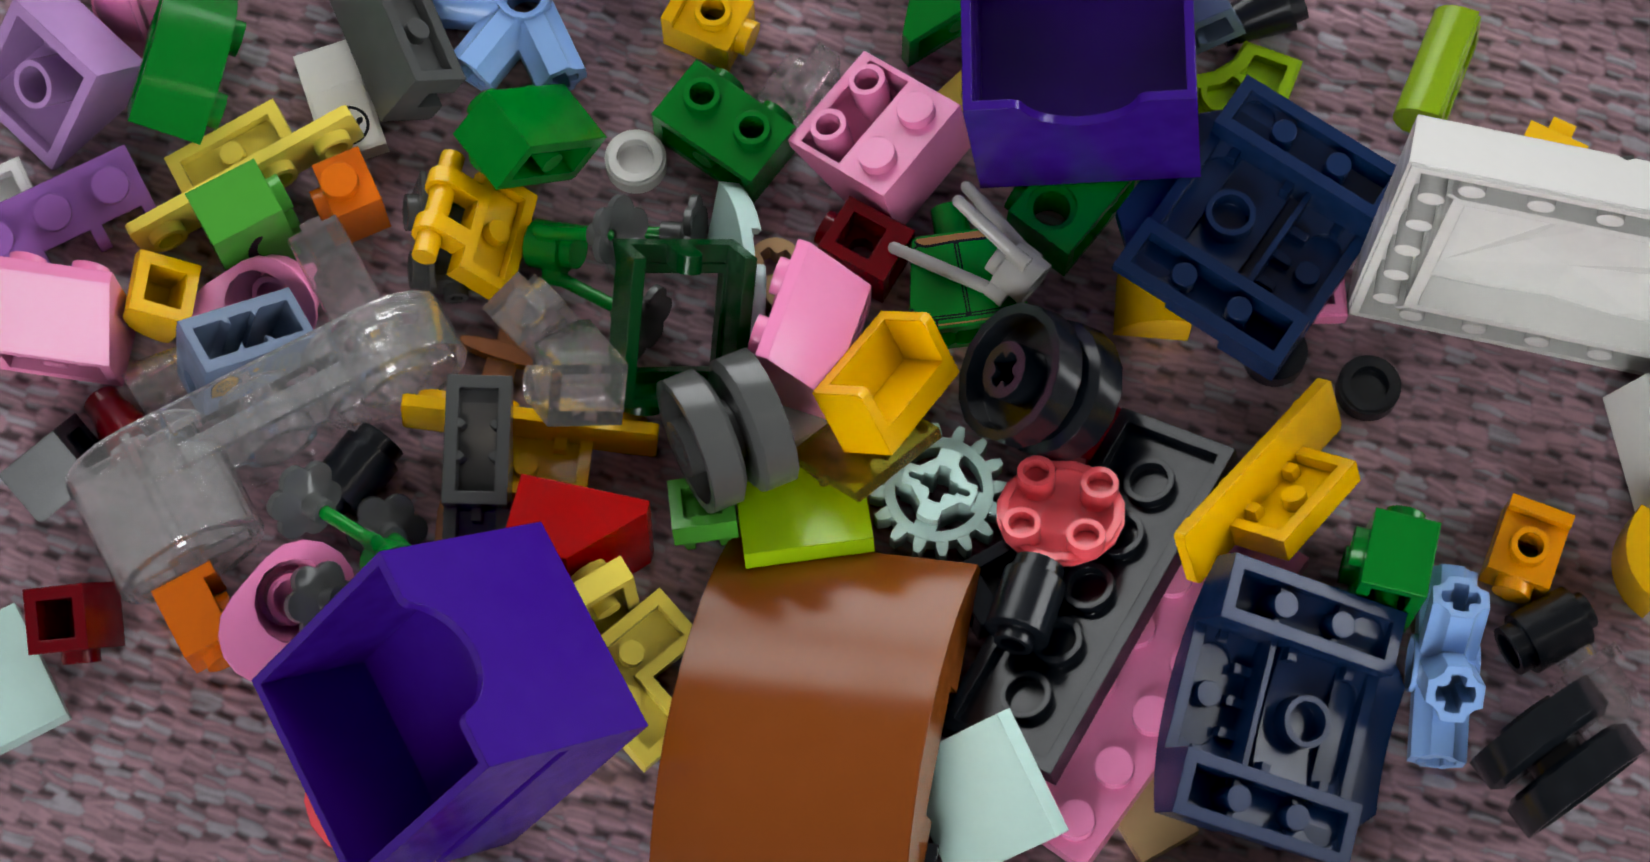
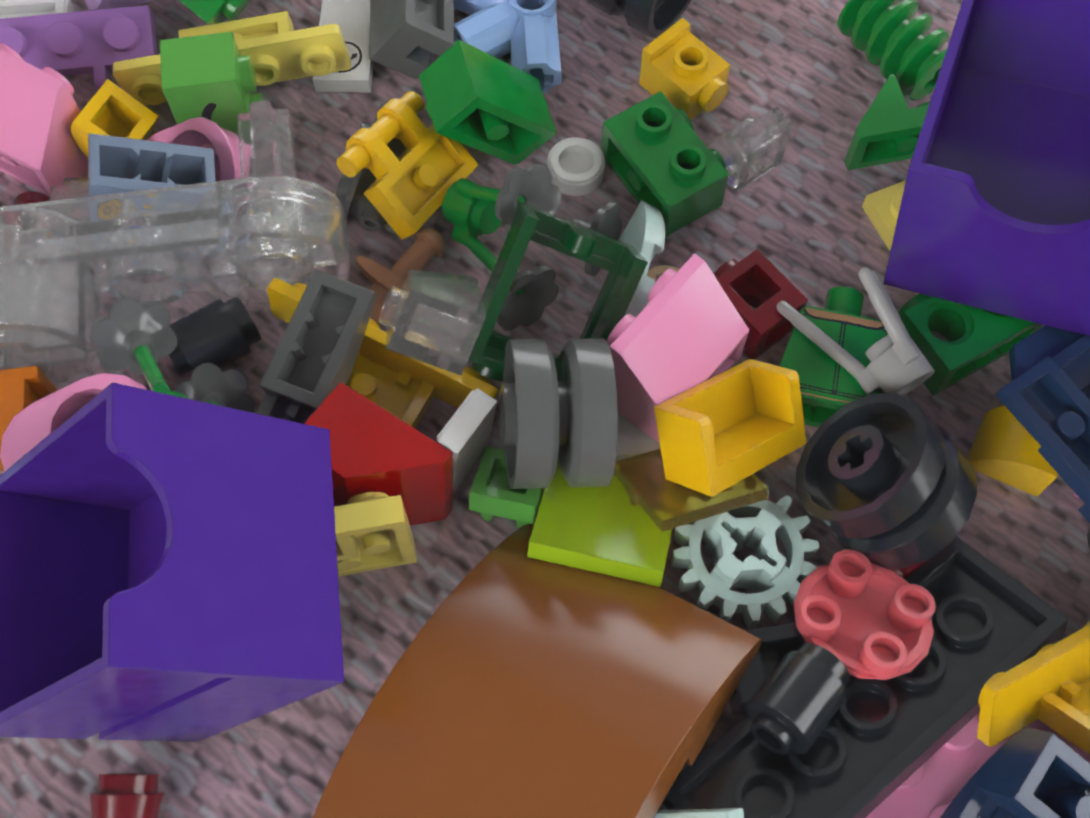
camera: 20 degrees right, 5 degrees down
orange brick [309,146,391,251] -> none
clear brick [482,272,580,364] -> none
light yellow plate [601,587,692,772] -> none
bright pink slope [788,51,971,225] -> none
none -> white tile [436,388,497,494]

